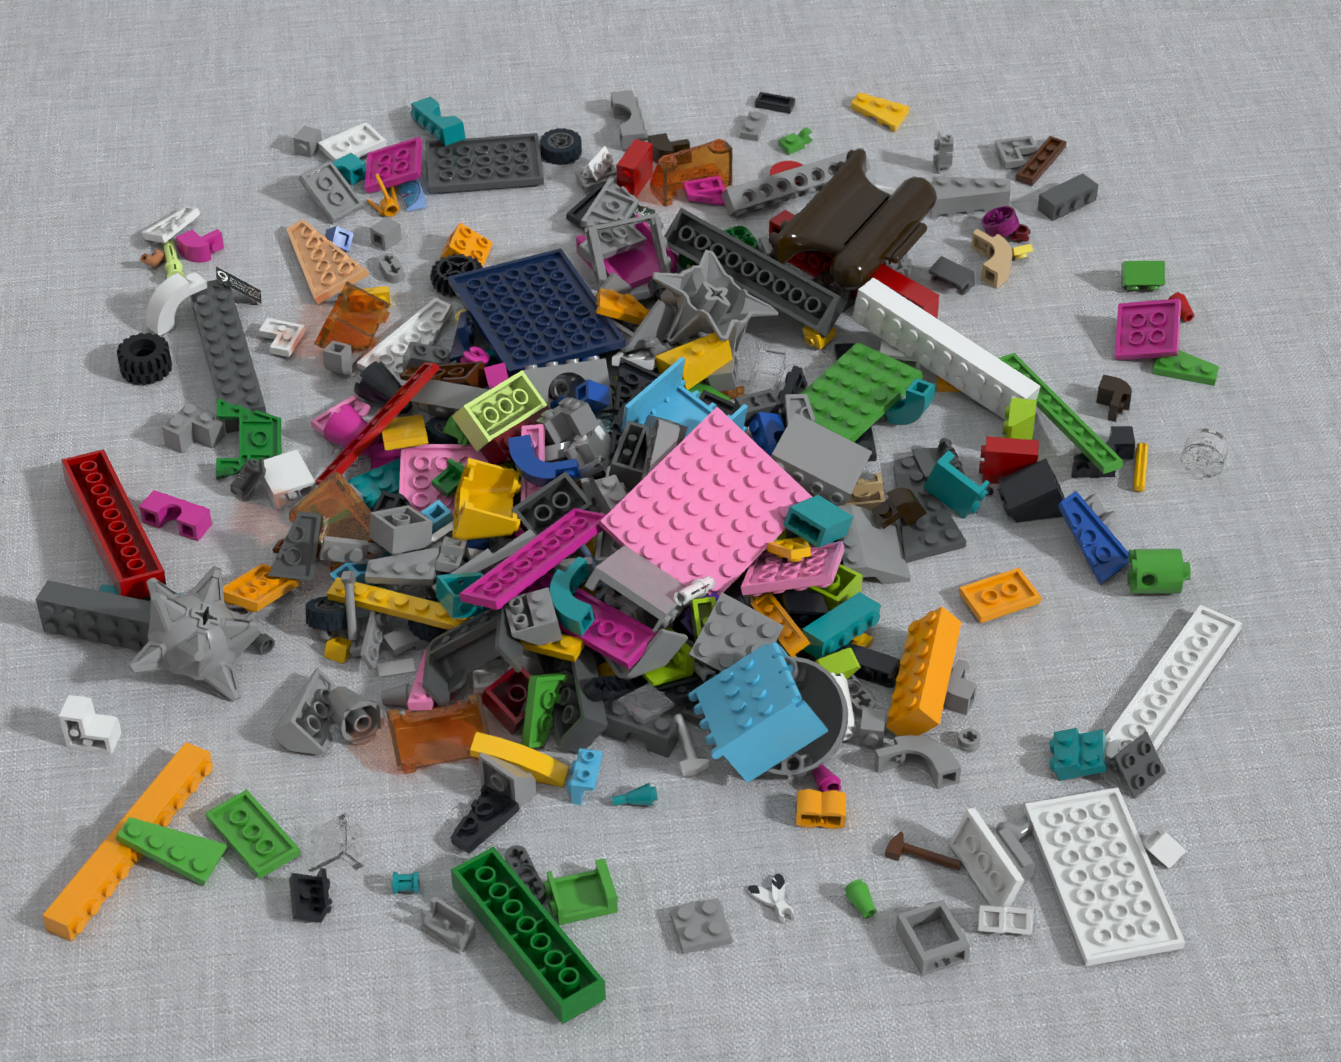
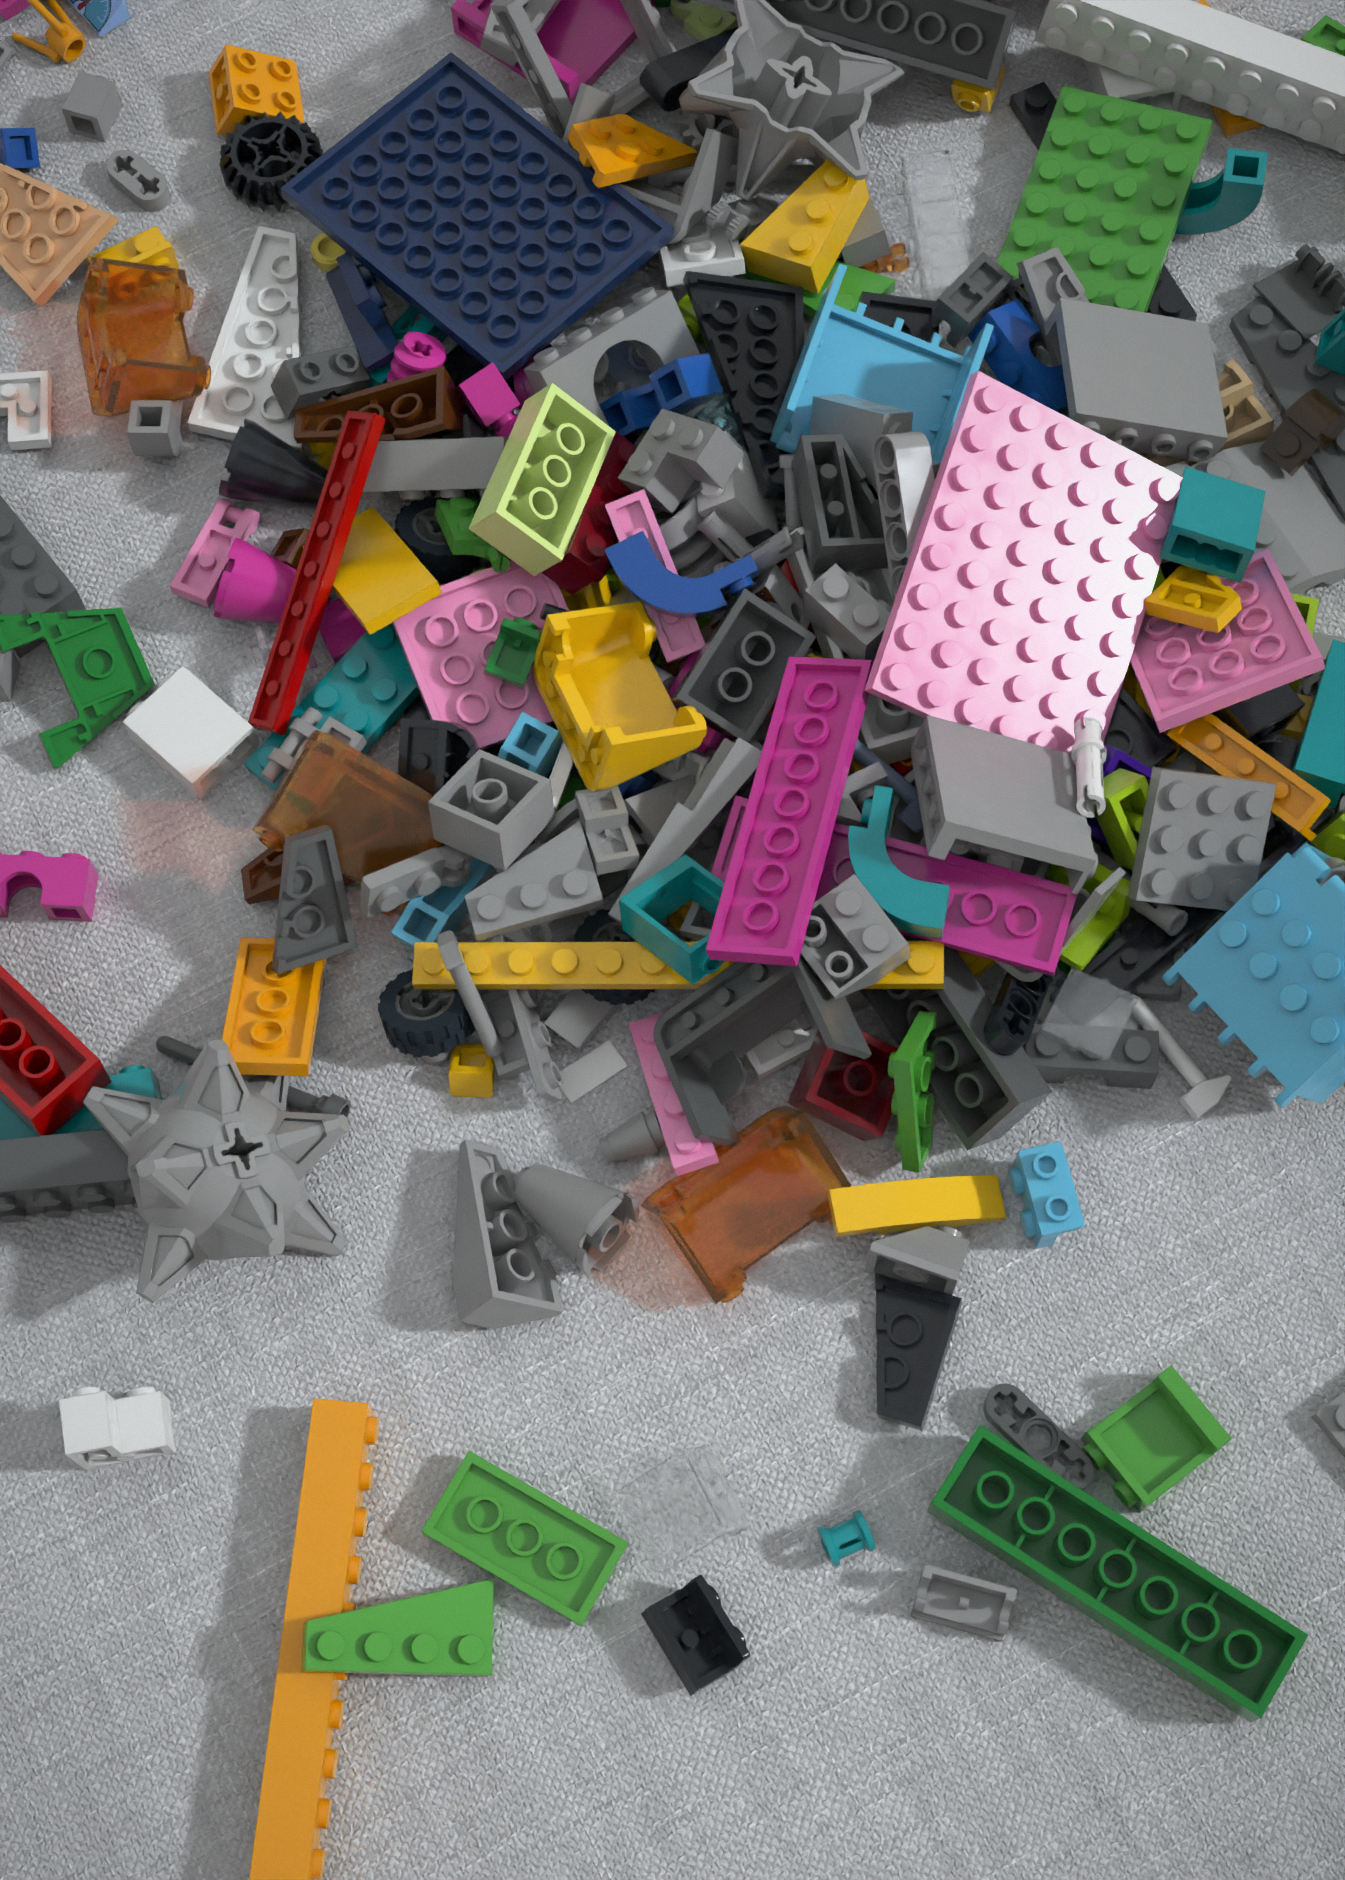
camera: 20 degrees left, 25 degrees up
dark grey hinge [230,457,266,501] -> none
teal cone [612,782,658,806] -> none
black wing [777,365,807,411] -> none

